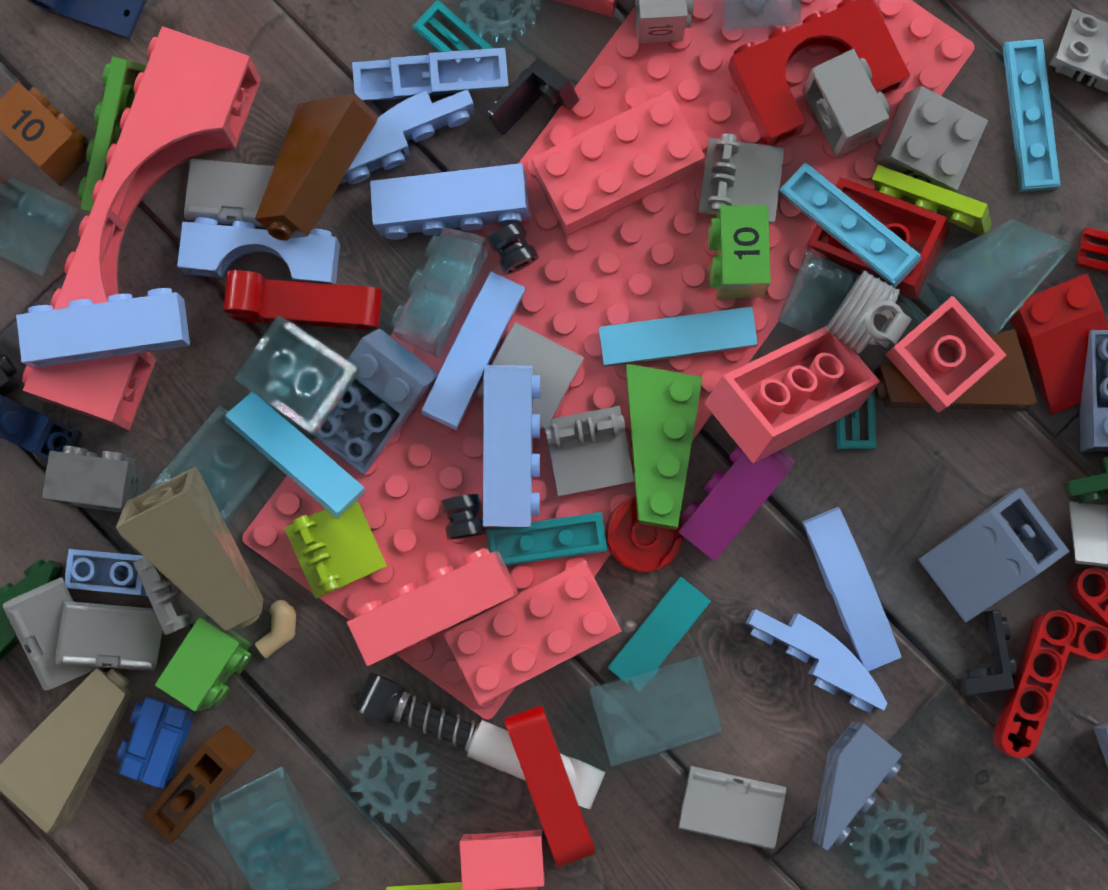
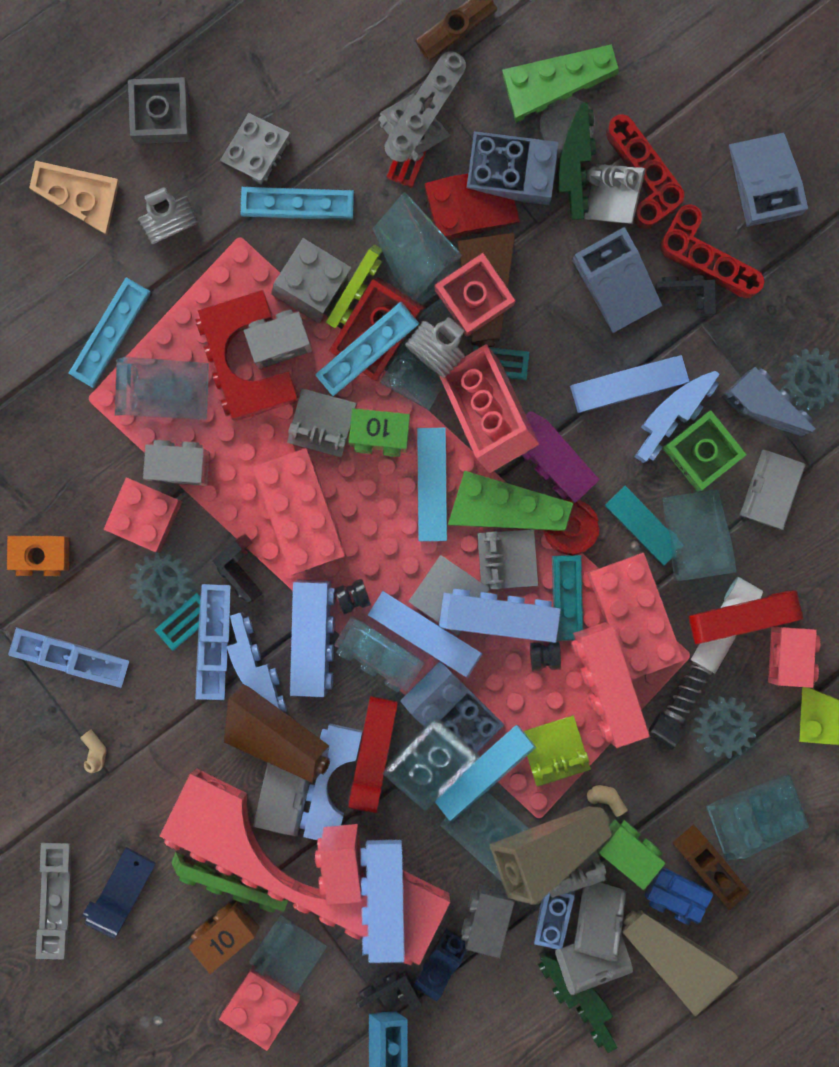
camera: 85 degrees left, 5 degrees up
none -> coral brick [315,824,364,905]
none -> bright green brick [662,410,747,492]

